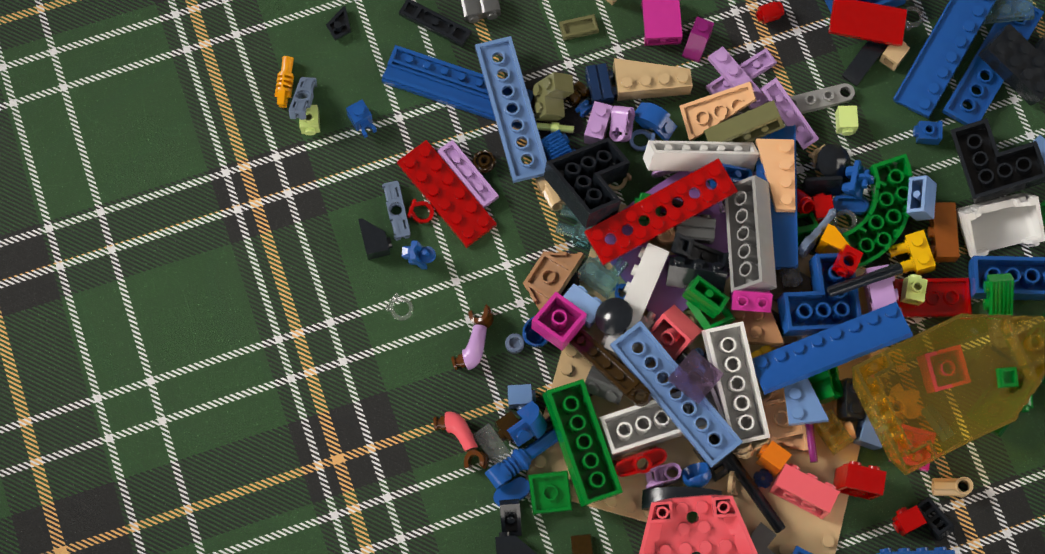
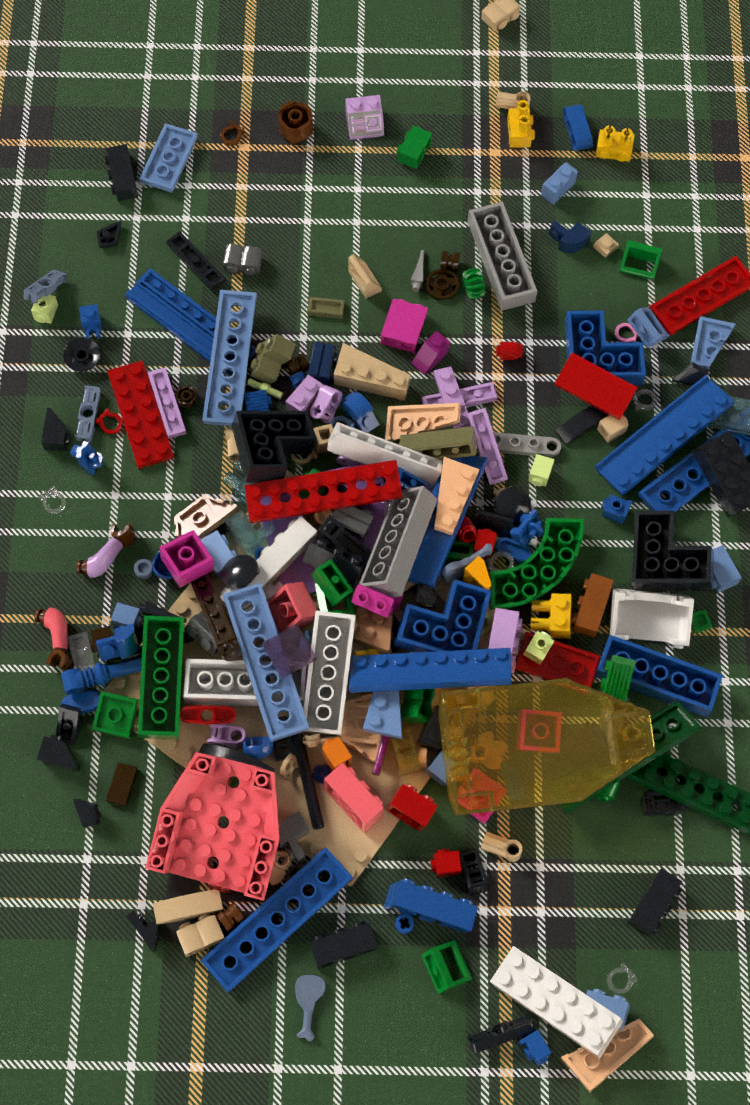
camera: 20 degrees right, 5 degrees down
light orange hinge [275,56,294,108] -> none
black axle [827,263,903,297] -> none
red brick [831,244,863,278] -> none
medium blue brick [906,175,937,221] -> none
green tile [996,367,1019,388] -> none
none -> black dish [63,338,100,372]
none -> black piece [138,601,187,623]
none -> tan brick [313,424,333,454]

